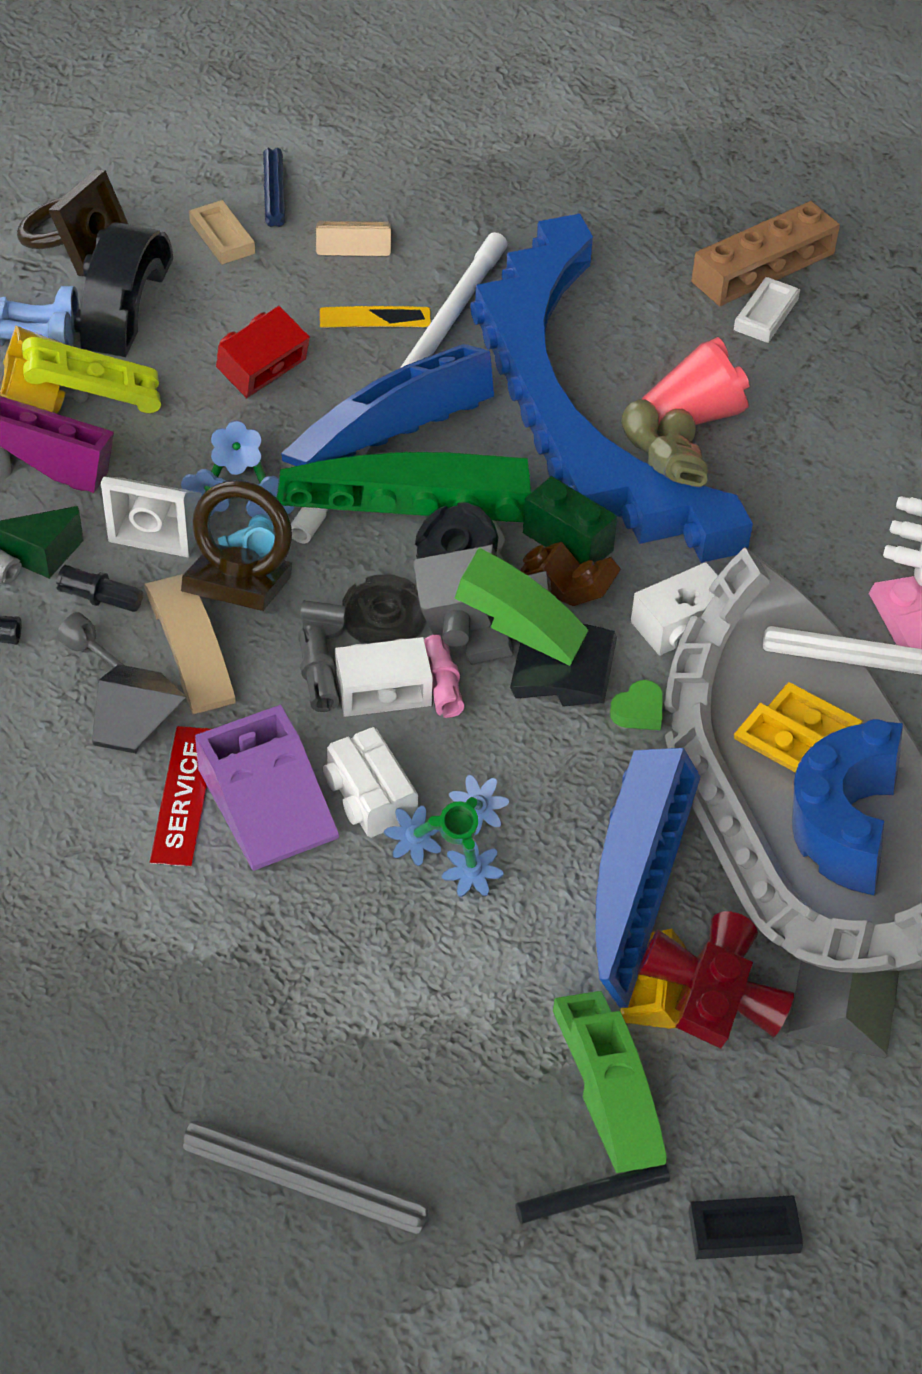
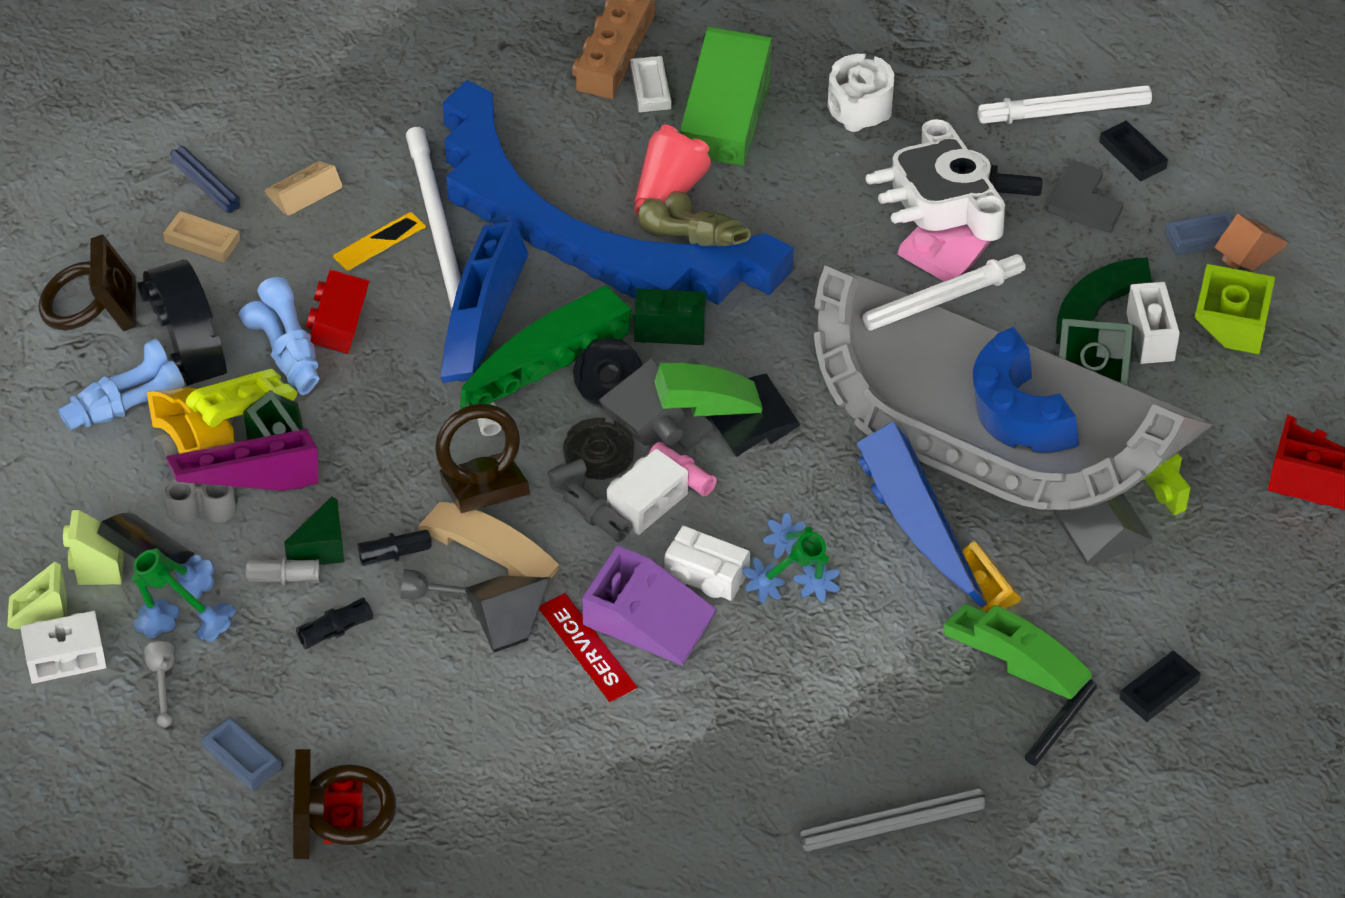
camera: 35 degrees left, 0 degrees up
white slope [101,477,202,558] -> none
medium blue plant [181,420,294,518] -> none
medium azure piece [218,514,275,559] -> none
reddish brown slope [520,542,621,606] -> none
bright green tile [610,680,662,730] -> none
white brick [631,562,718,656] -> none
dark red brick [638,911,794,1049] -> none
yellow slope [734,682,863,773] -> none
none -> light blue piece [239,277,319,395]
none -> dark green slope [243,390,304,440]
none -> bright green slope [680,27,772,166]

